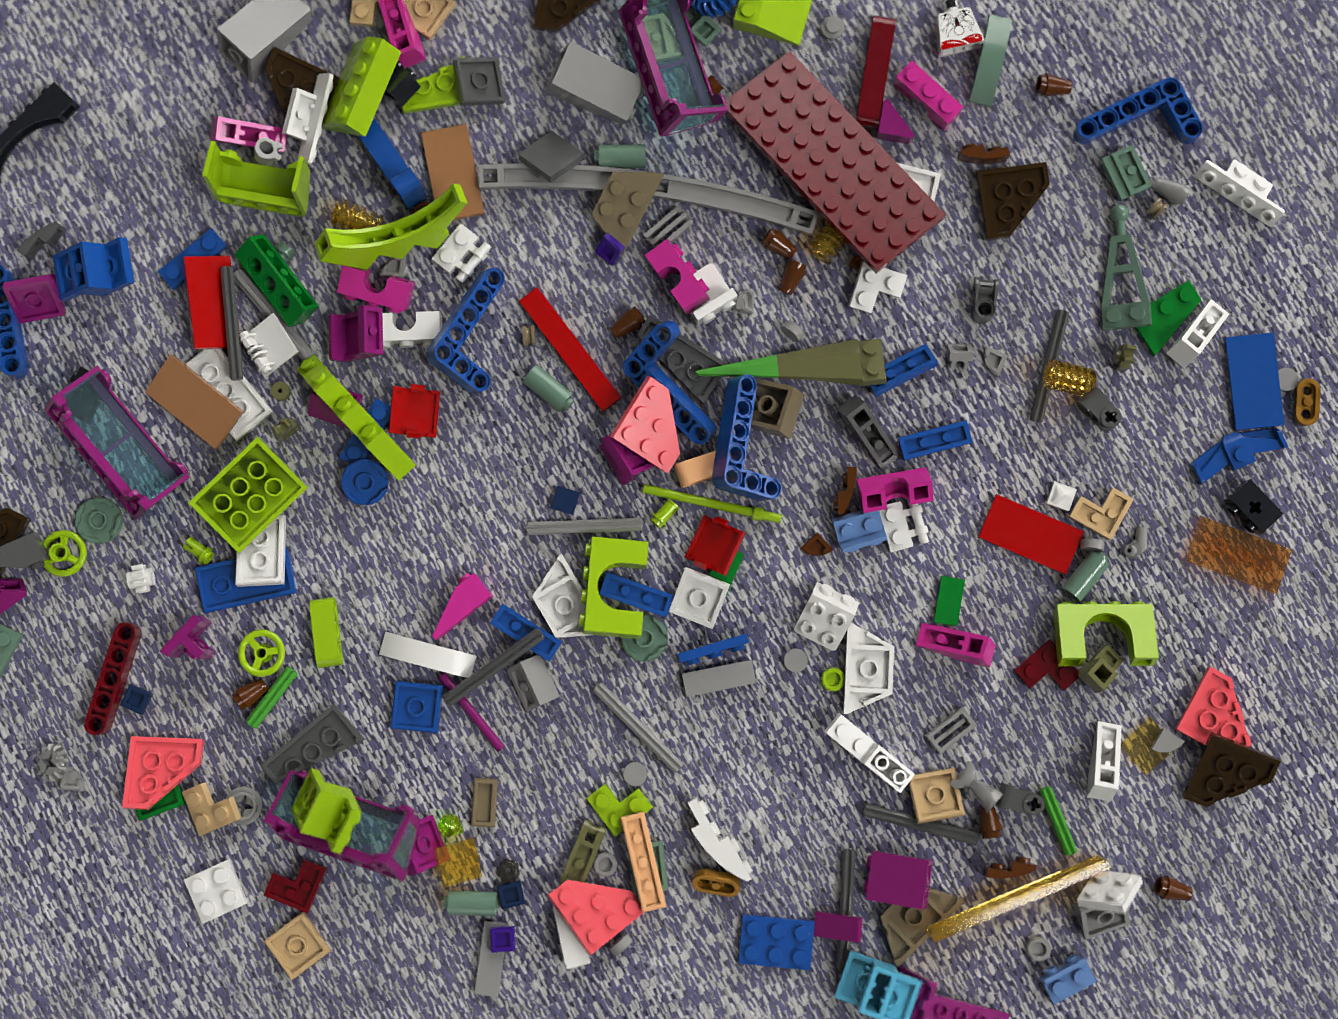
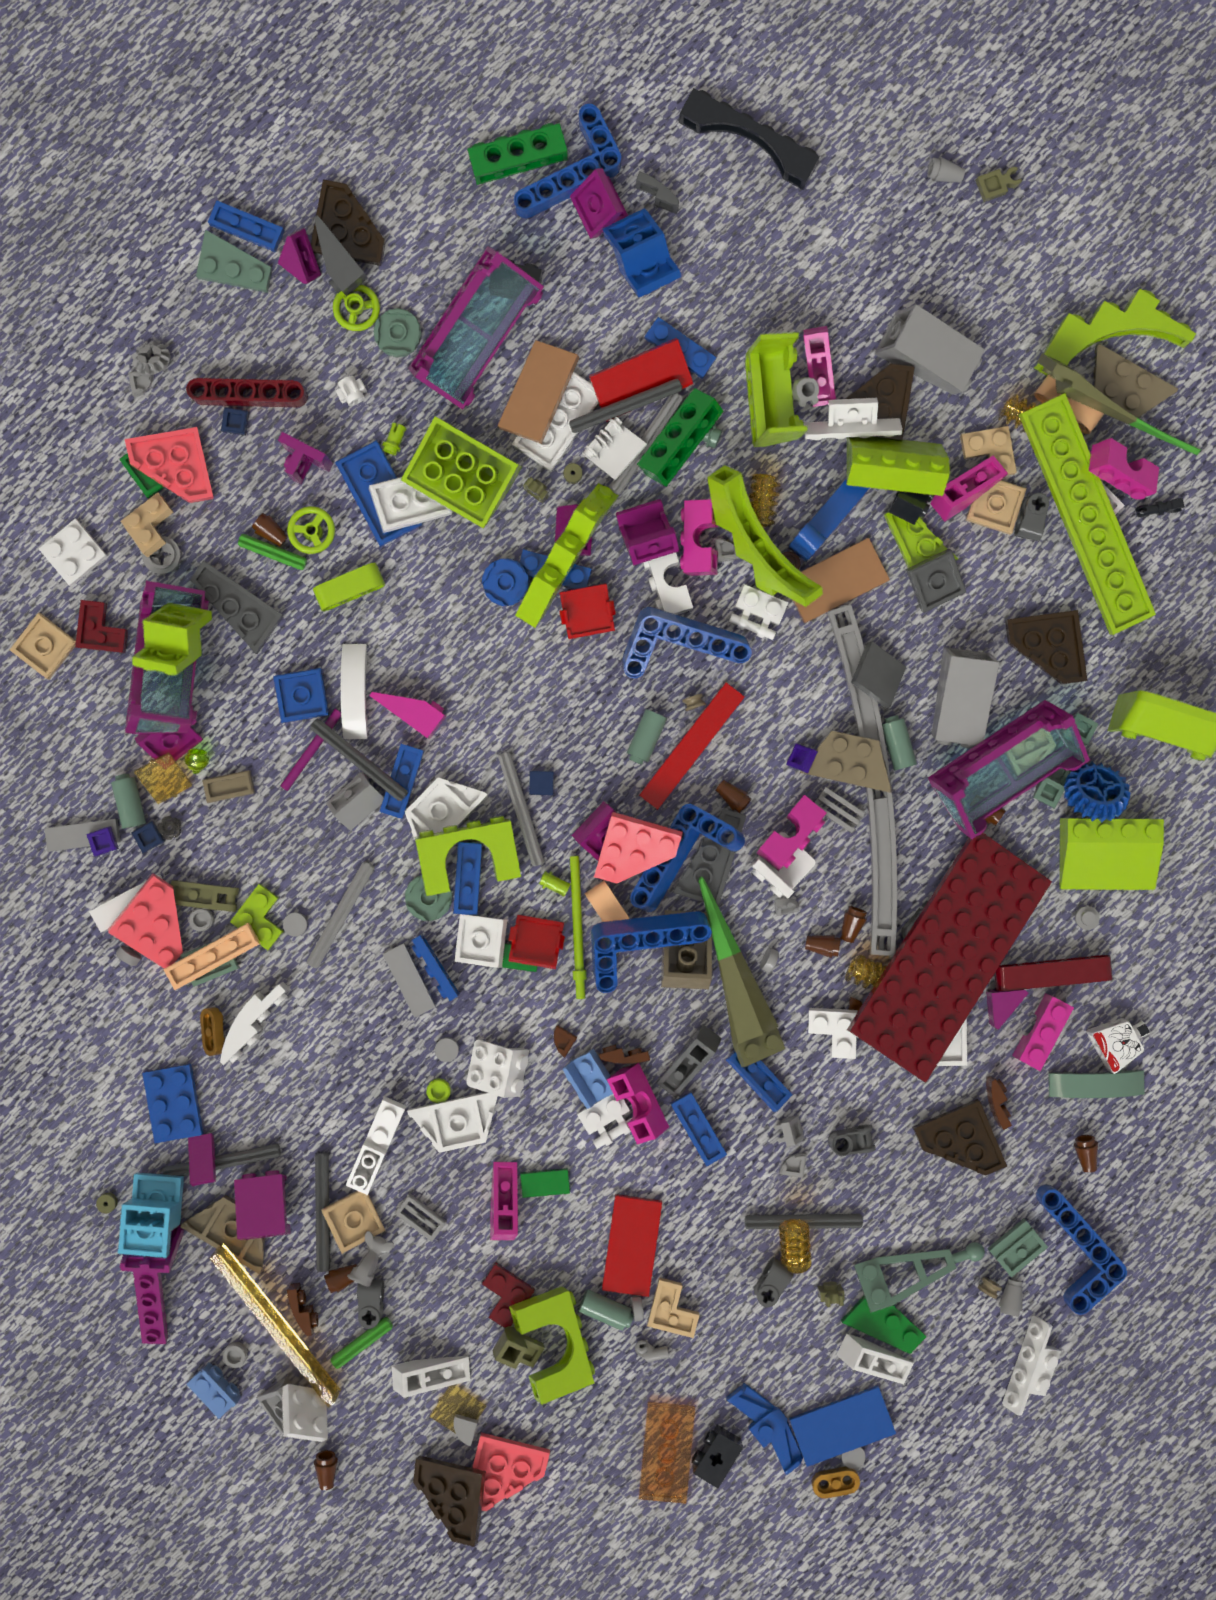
camera: 70 degrees right, 5 degrees up
white tile [1045,481,1077,512] -> none

